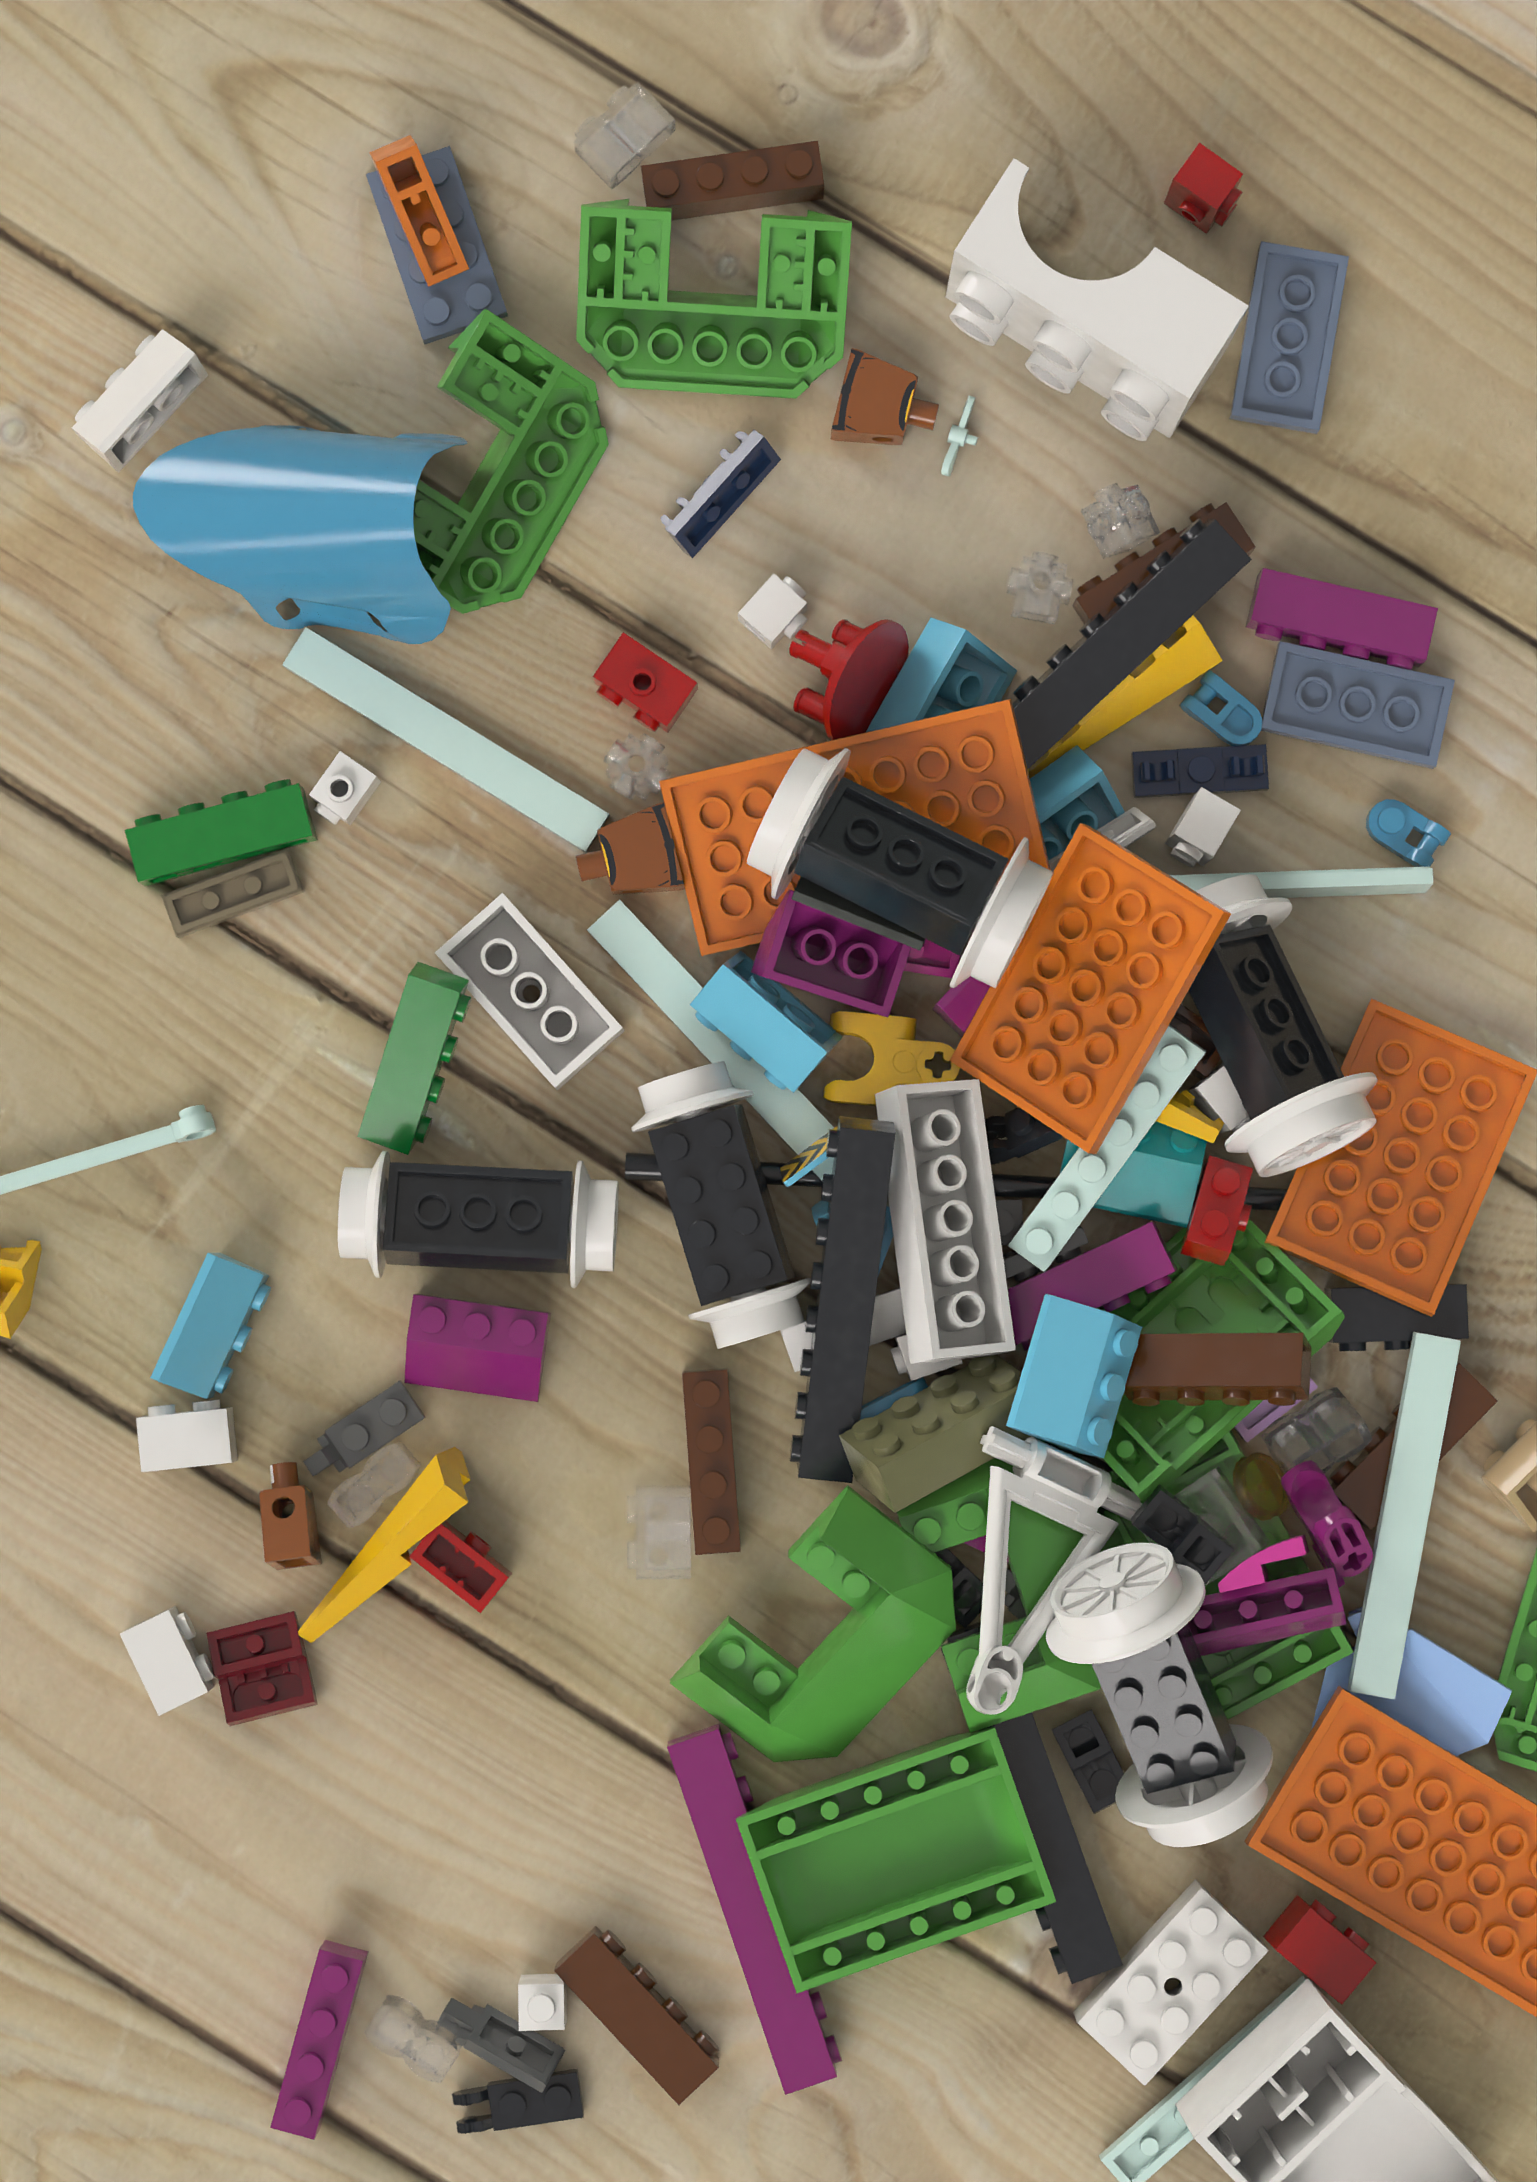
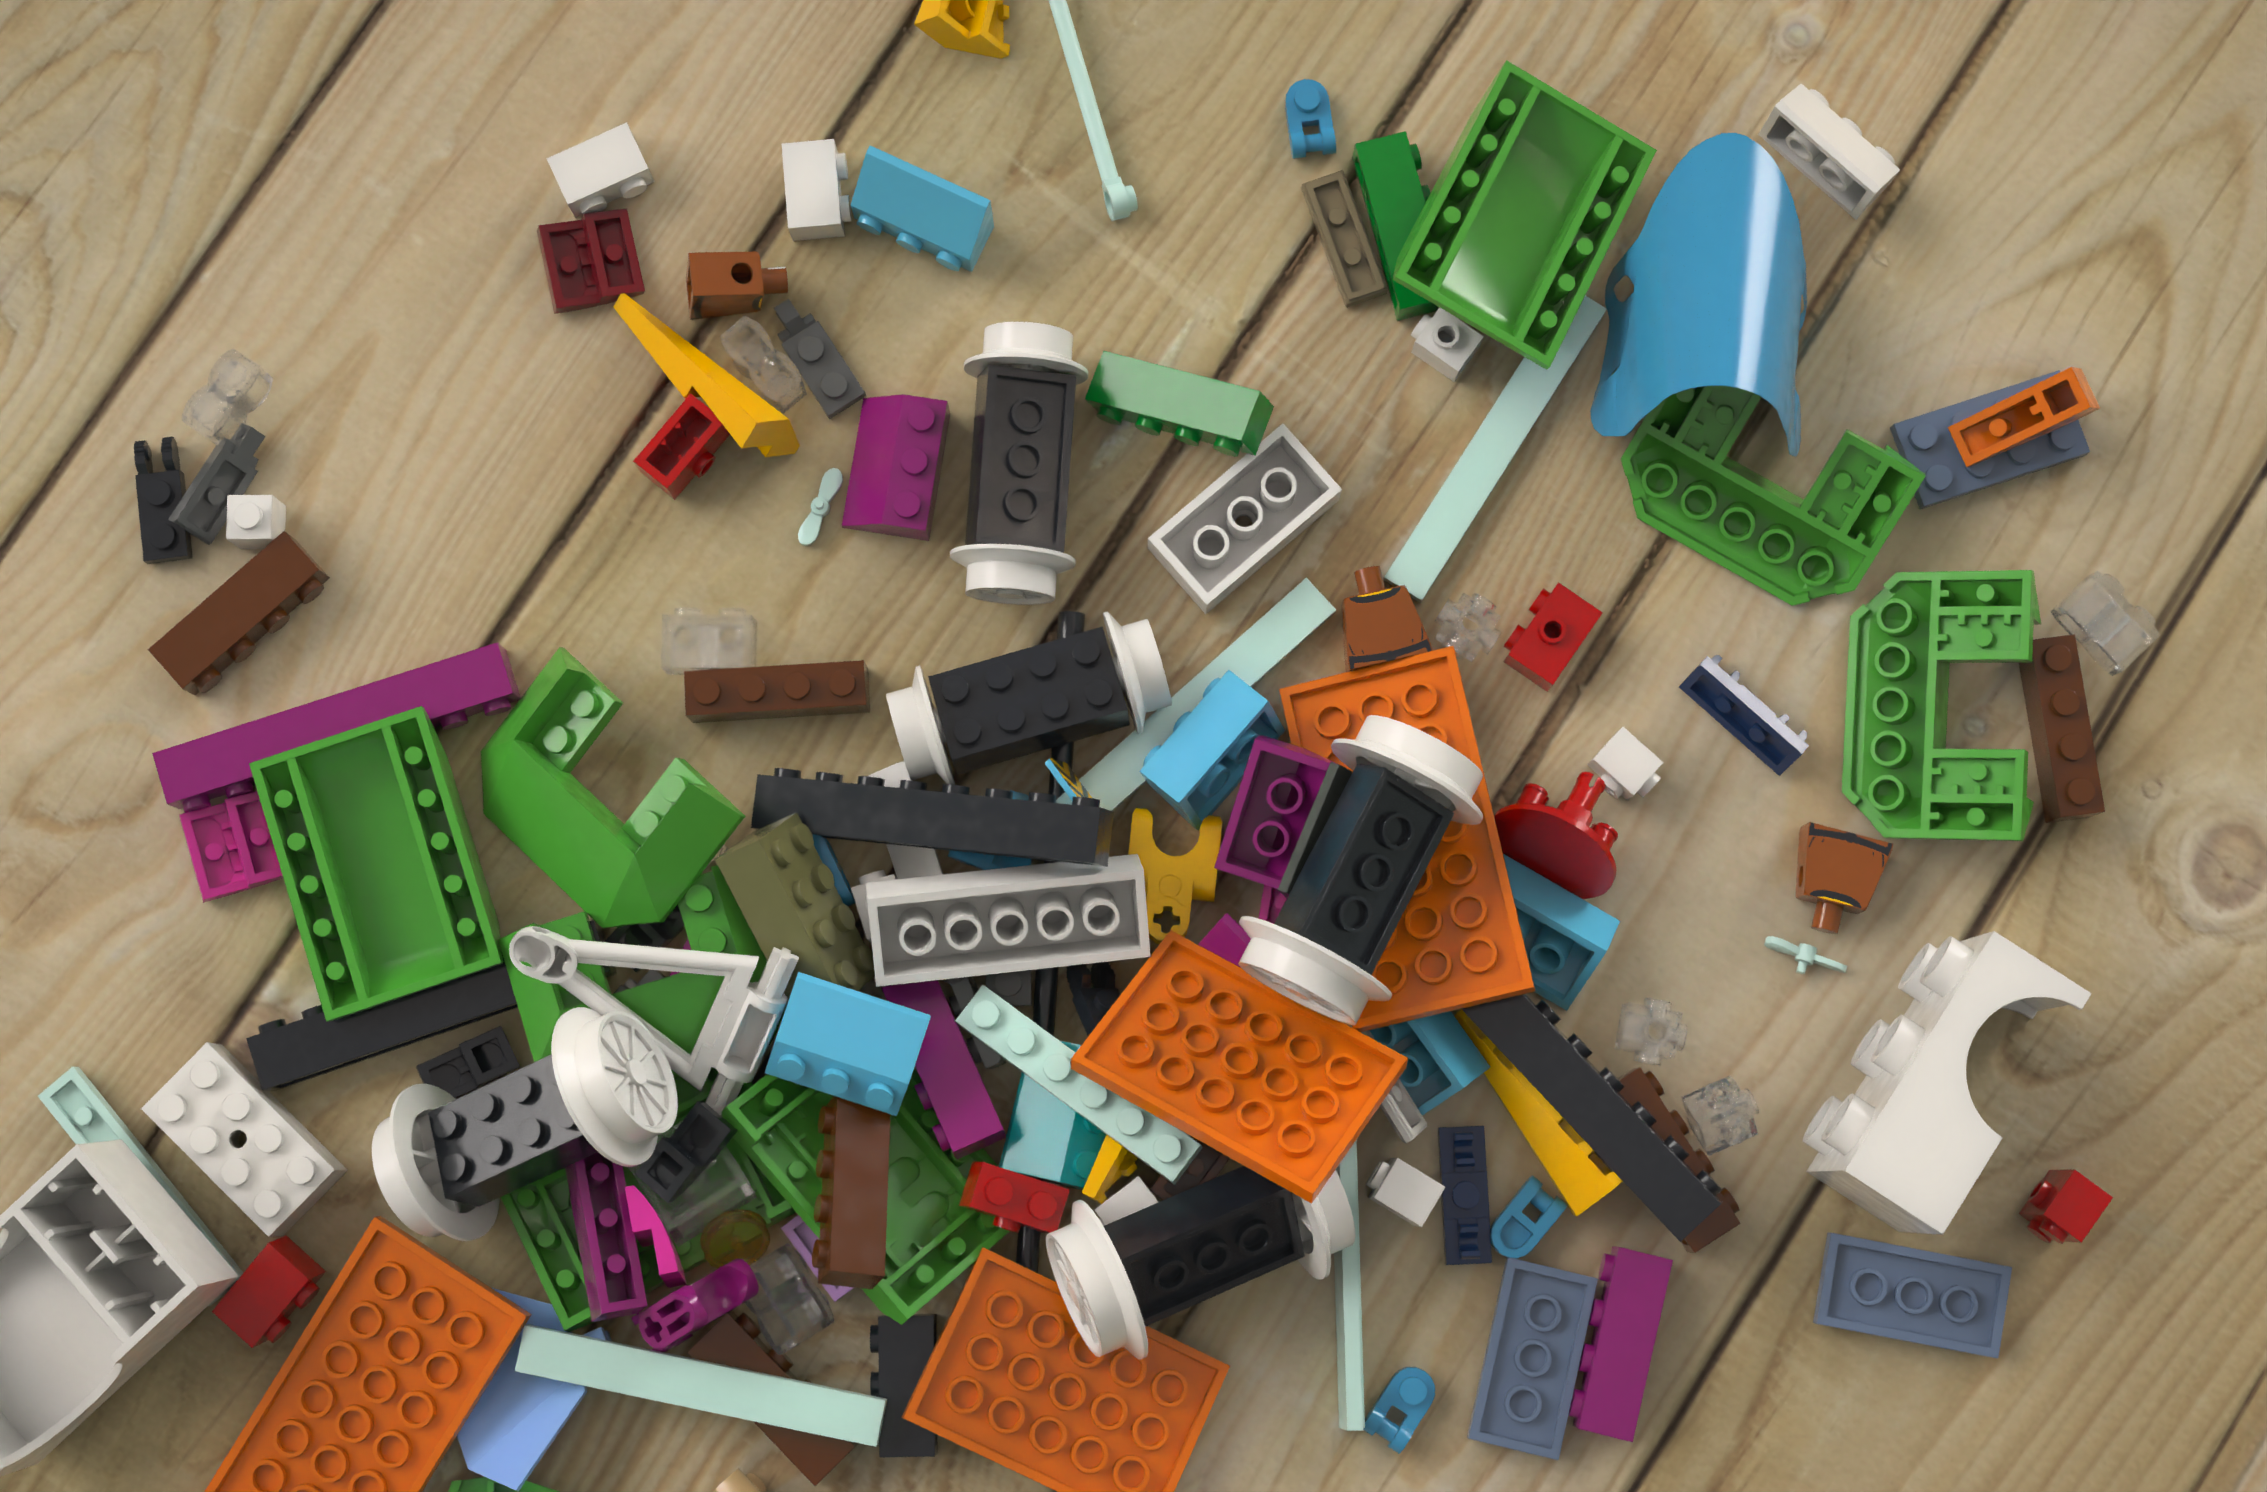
camera: 95 degrees right, 5 degrees down
magenta brick [270,1940,369,2140] -> none
none -> dark pink slope [179,791,283,903]
none -> light aqua piece [798,468,843,546]
none -> dark azure plate [1285,79,1336,159]
none -> bright green slope [1393,60,1657,370]

